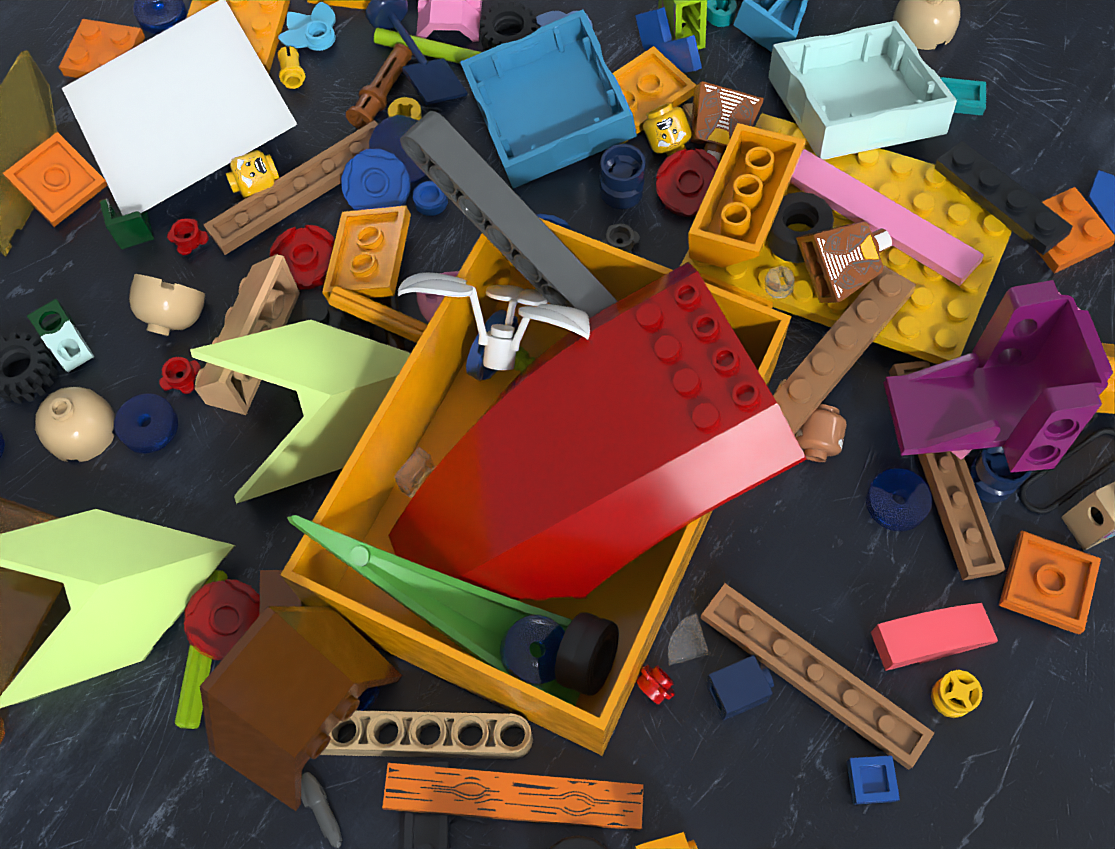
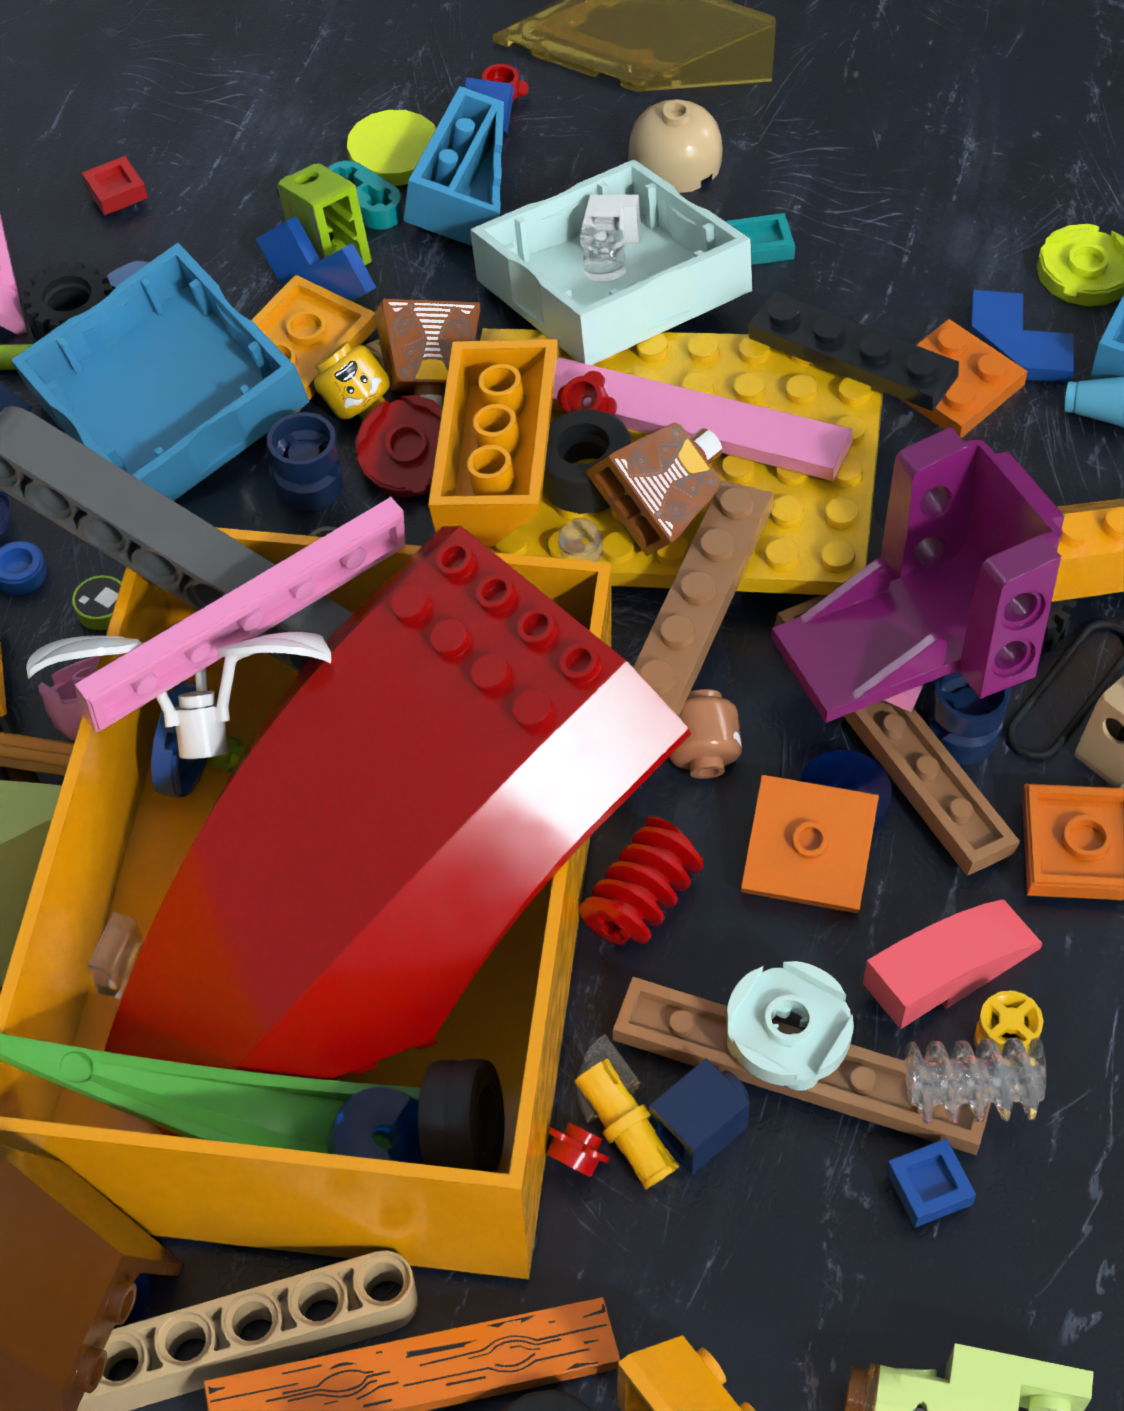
camera: 20 degrees left, 10 degrees down
none -> tile [72,575,122,630]
none -> bright pink tile [74,497,405,732]
none -> red plate [557,371,617,416]
none -> yellow pin [574,1059,680,1190]
none -> red piece [579,816,704,946]
none -> clear leg [580,195,641,282]
none -> light aqua plate [726,961,854,1091]
none -> orange plate [741,775,879,914]
none -> clear piece [904,1037,1046,1124]

